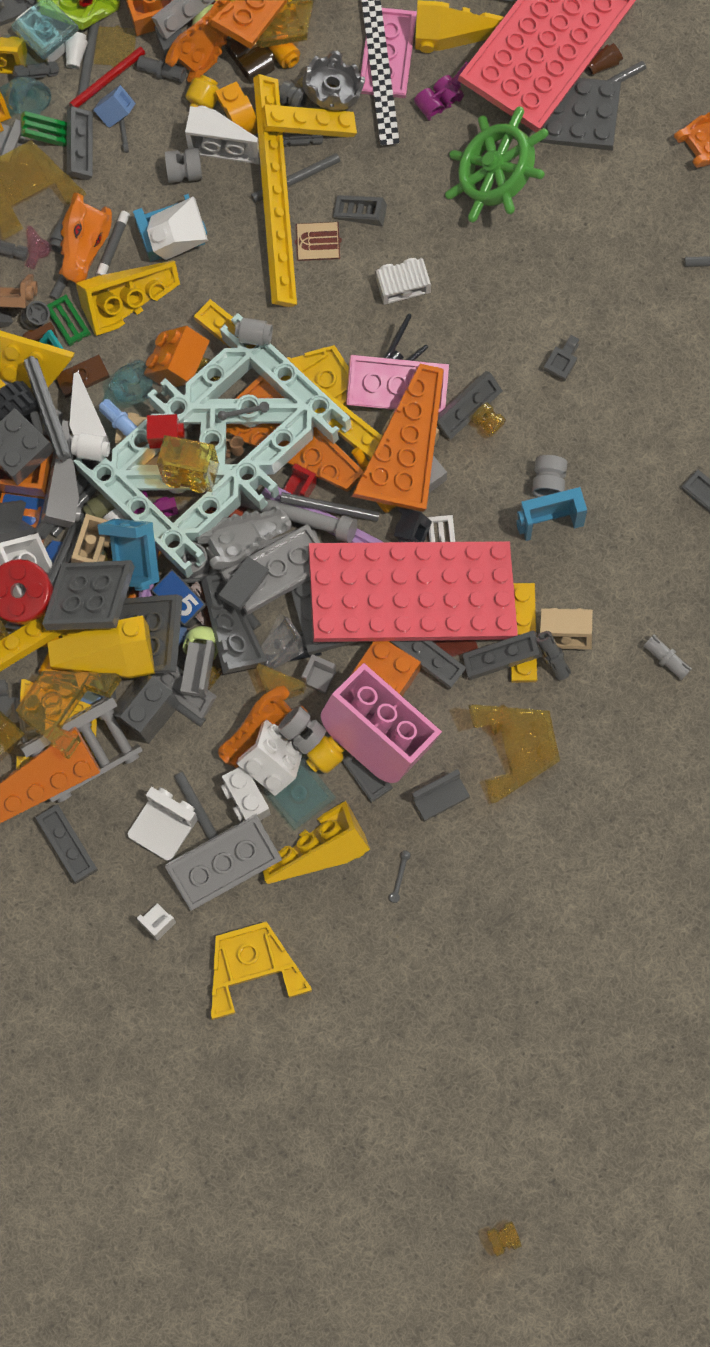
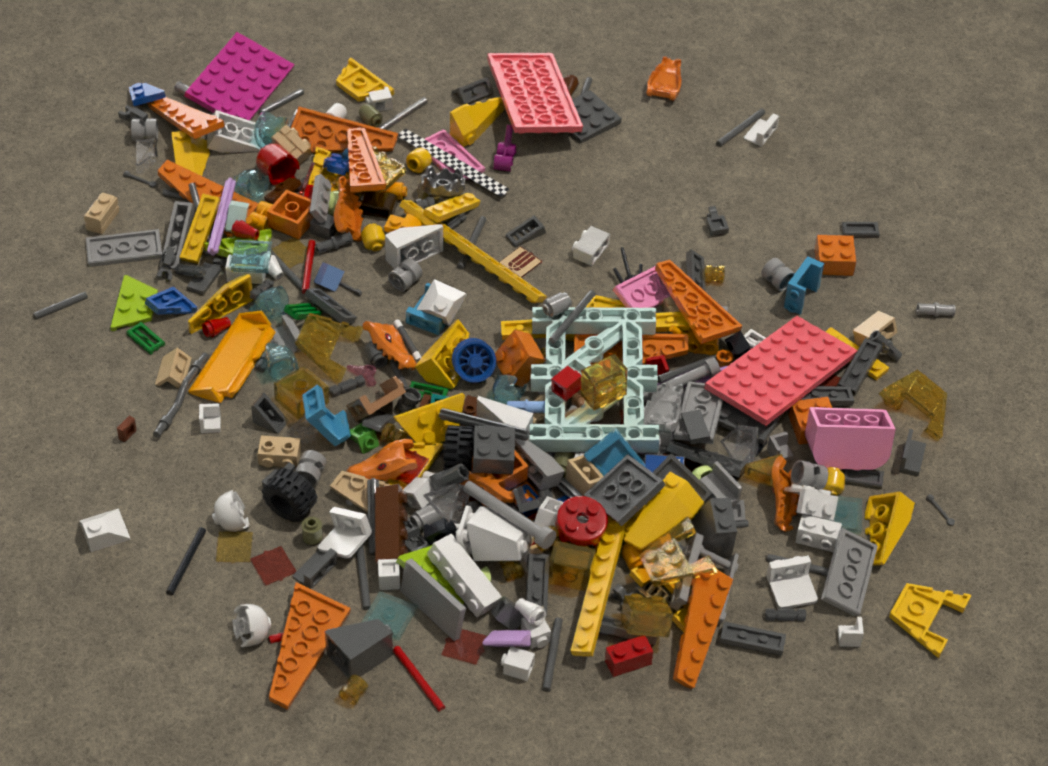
camera: 50 degrees left, 25 degrees down
white brick [71,433,110,462] -> none
dark grey hinge [217,402,269,421] -> none
bright green piece [445,106,549,223] -> none
none -> yellow head [406,148,432,173]
none -> blue wheel [452,338,496,382]
none -> dark grey bar [549,290,596,344]
none -> orange bush [716,350,733,367]
none -> dark grey axle [765,608,806,621]
none -> orange brick [815,235,856,276]

